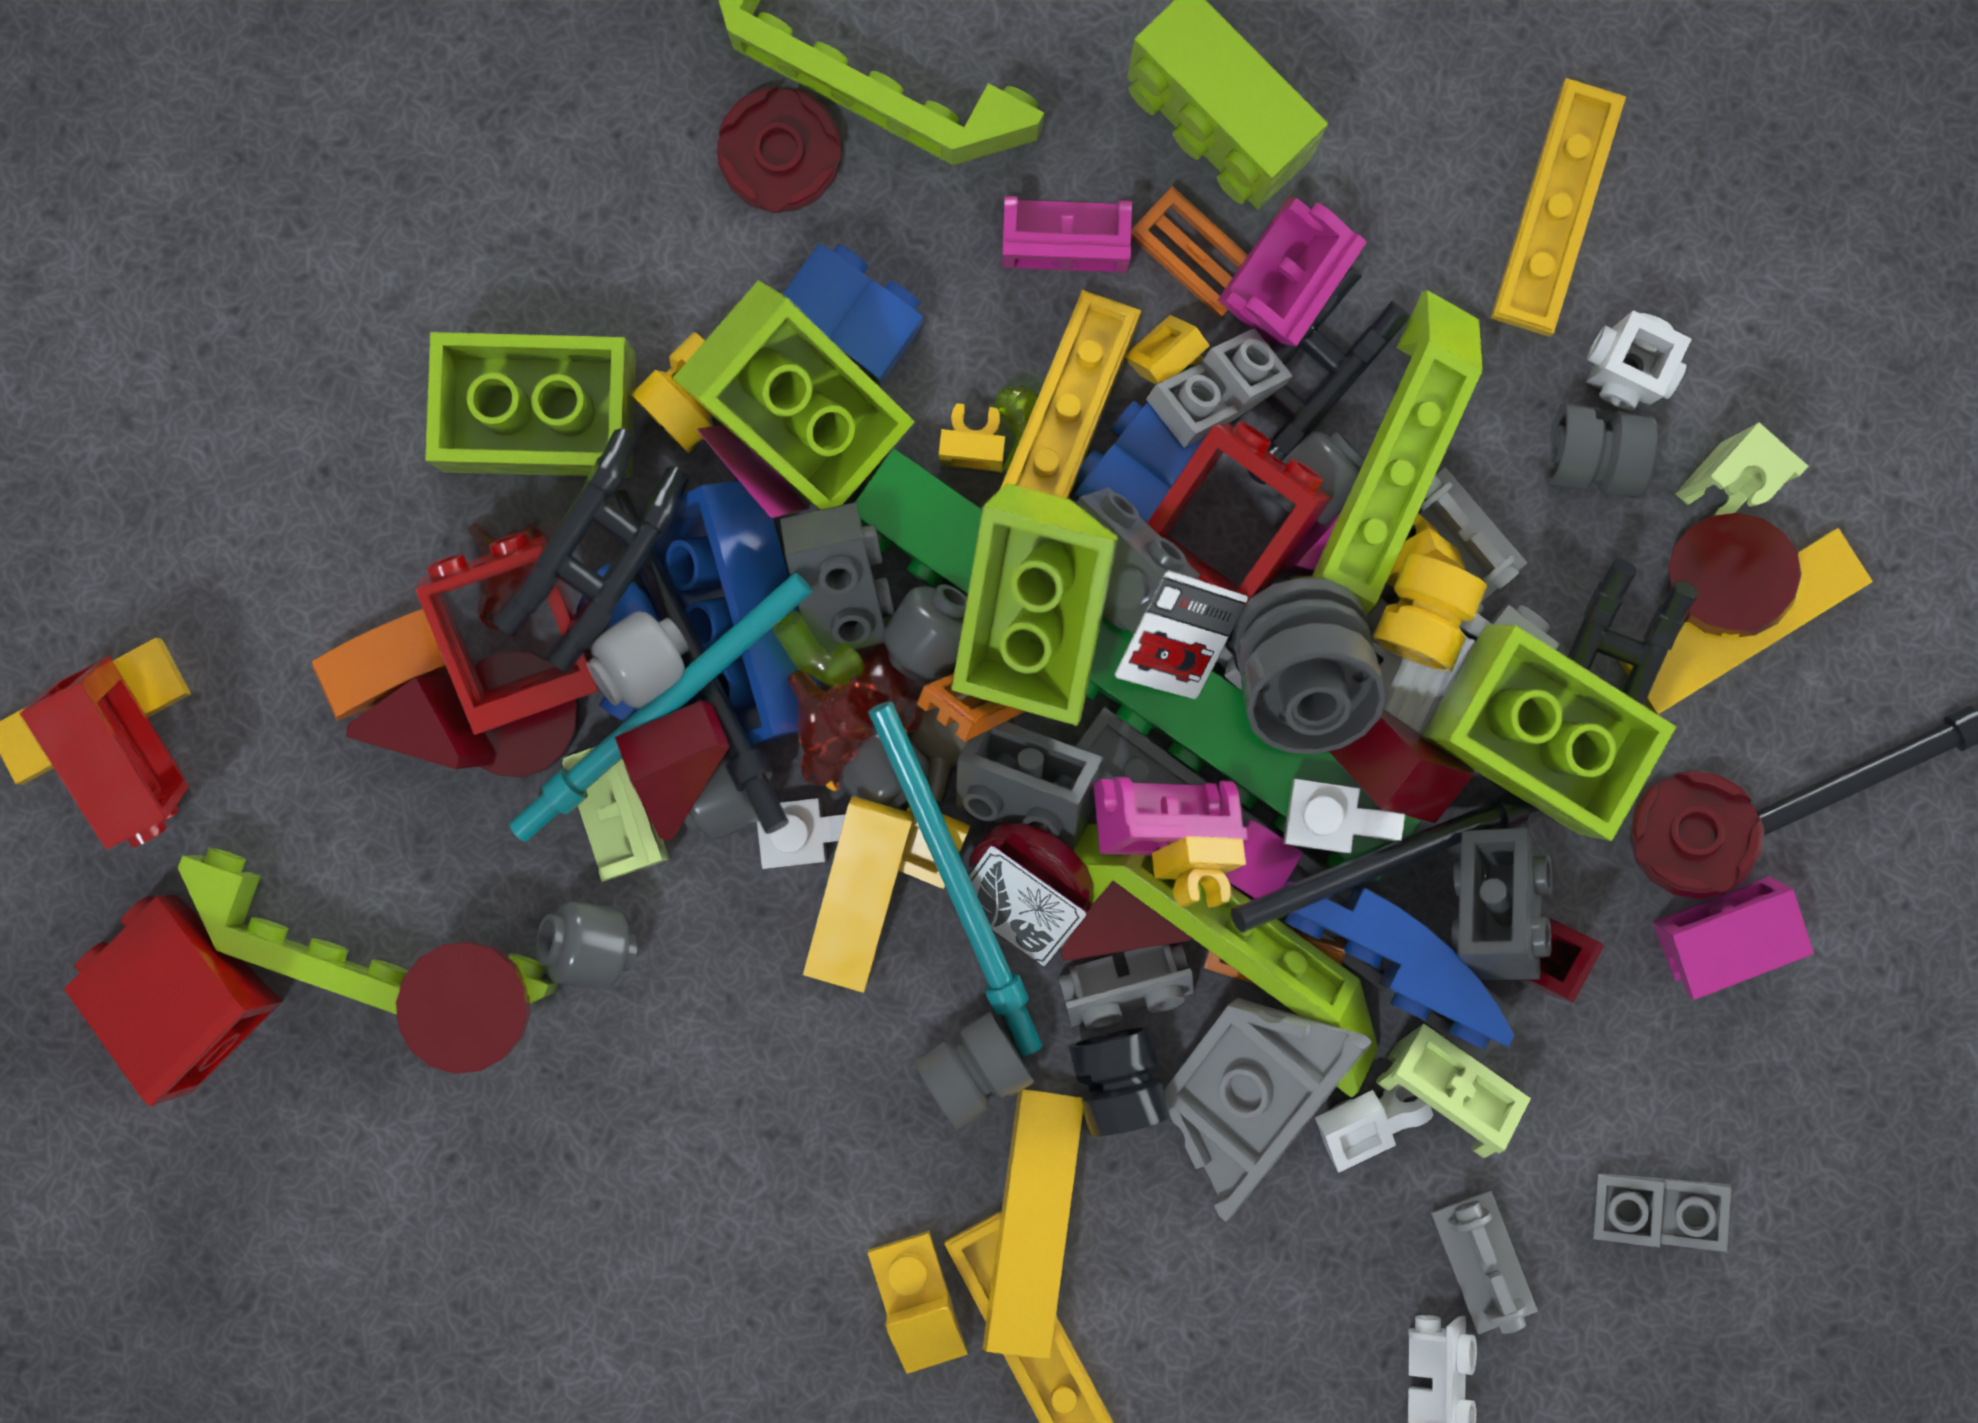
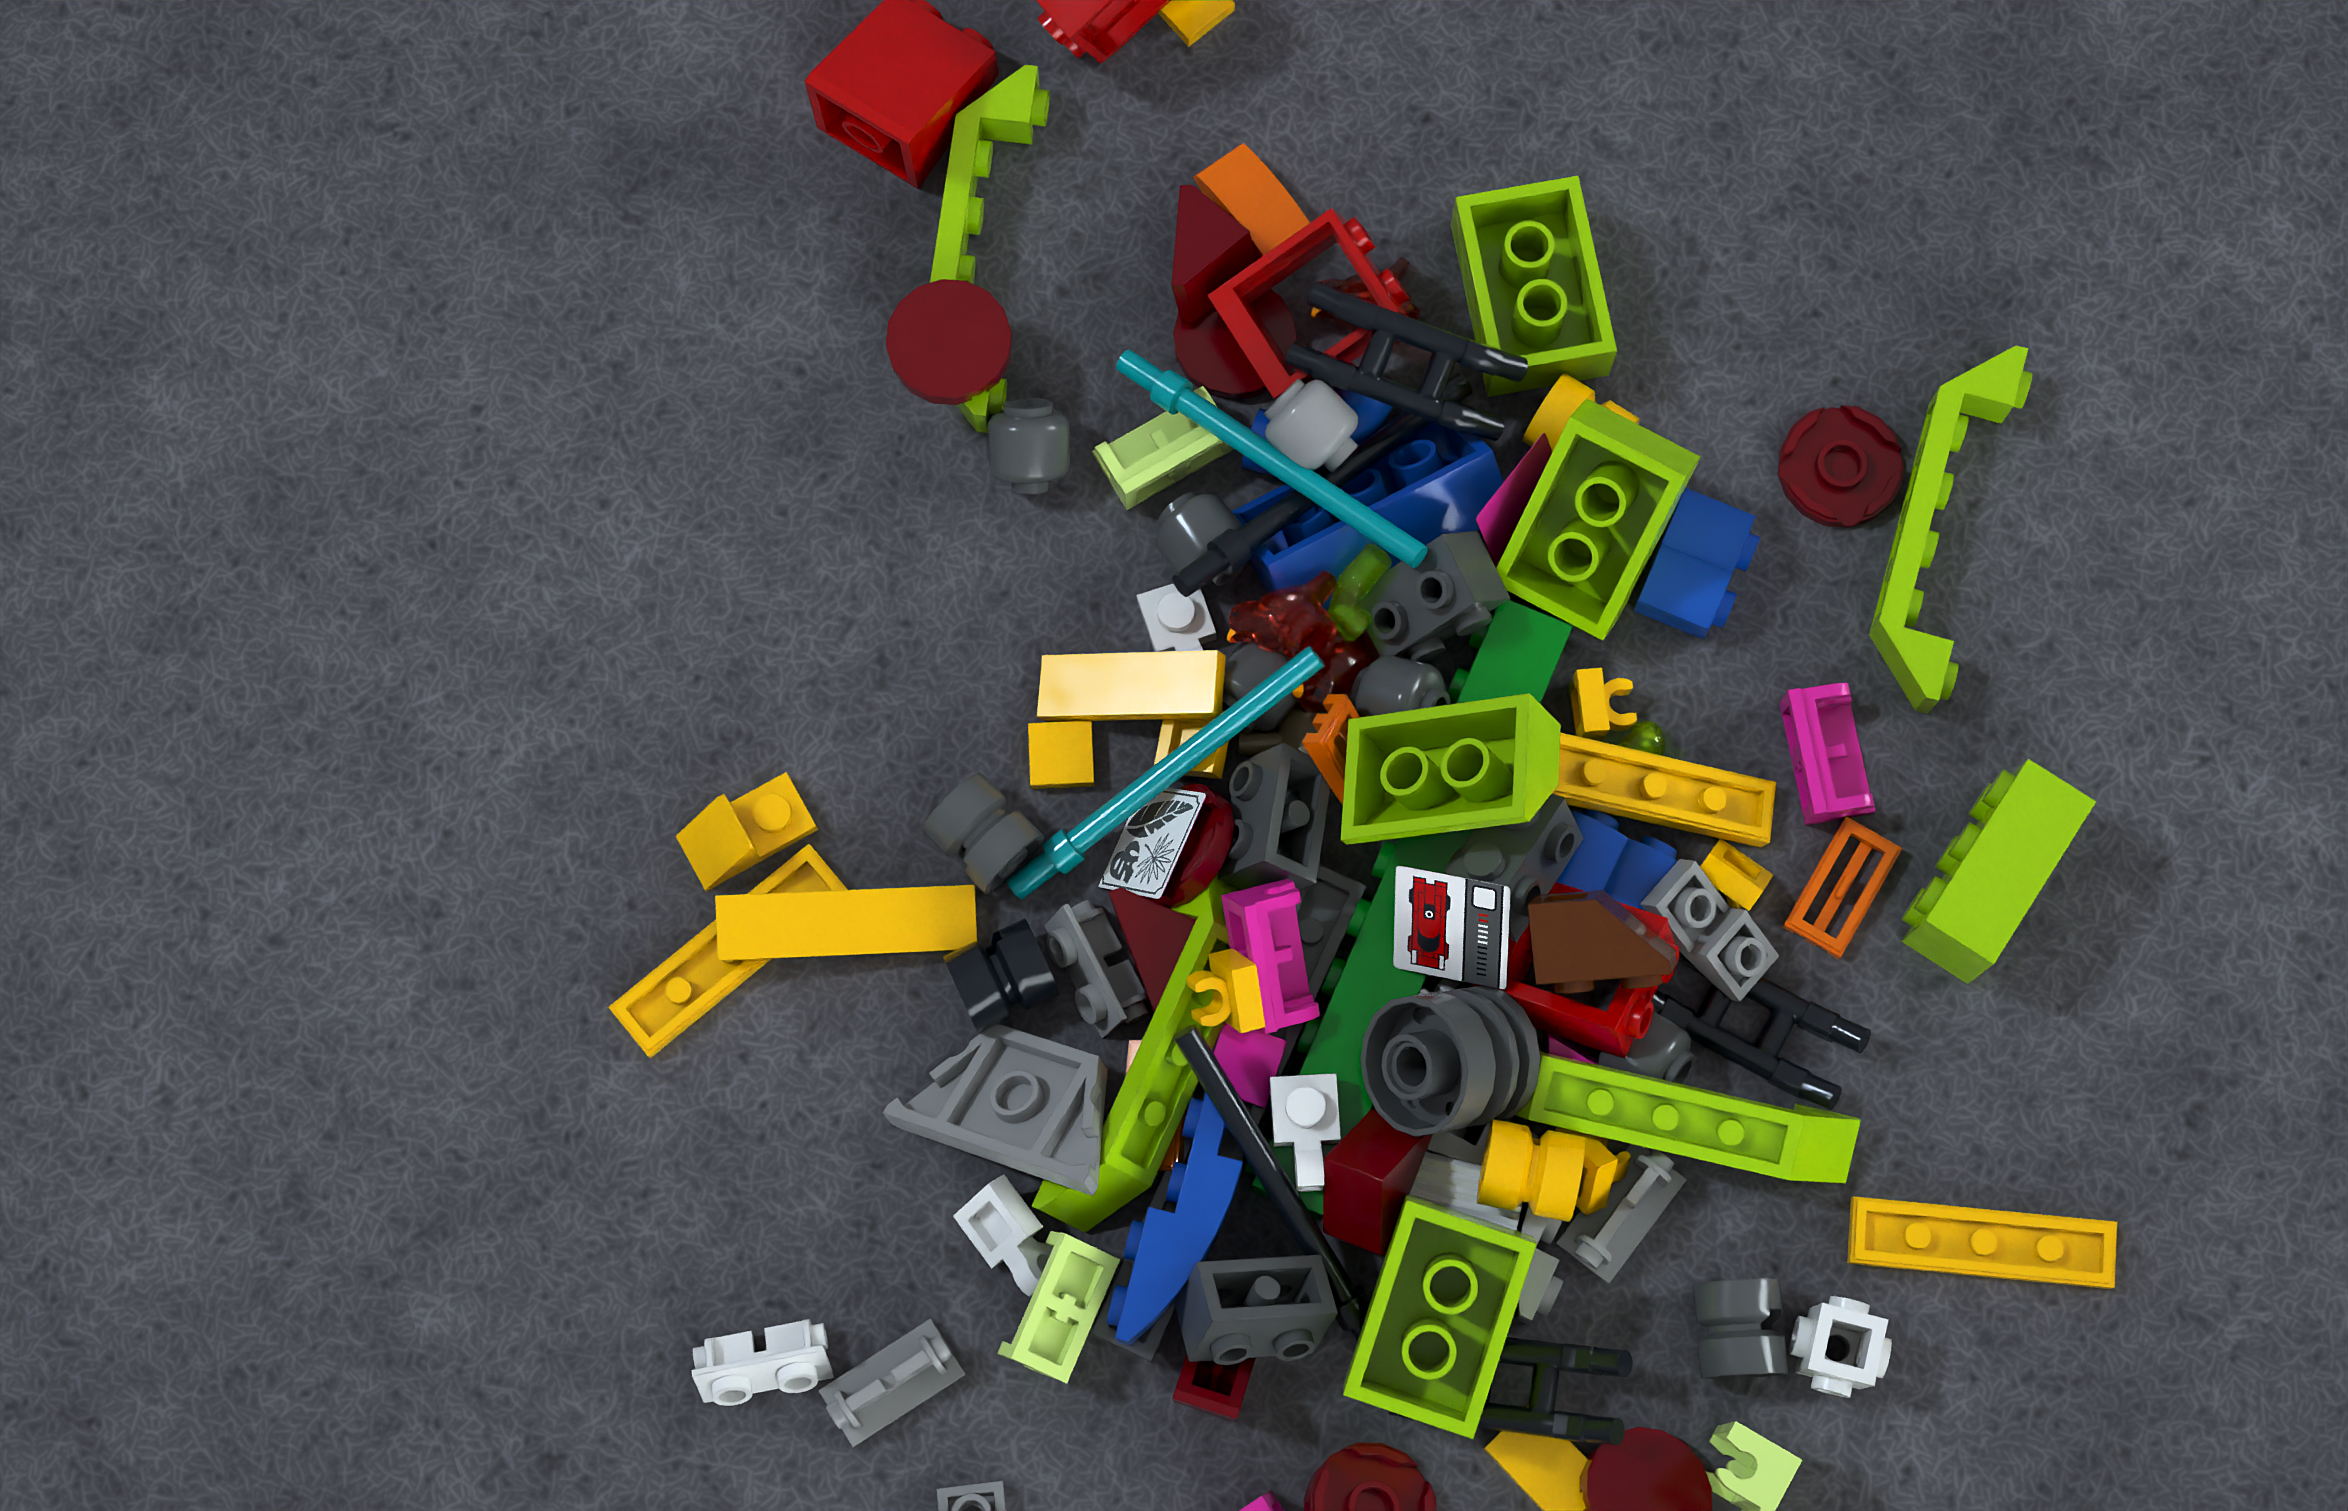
camera: 80 degrees right, 10 degrees down
dark red slope [615,700,730,841] -> none
dark pink hinge [1218,197,1367,346] -> none
none -> yellow tile [1028,720,1095,789]
none -> reddish brown slope [1528,890,1677,993]

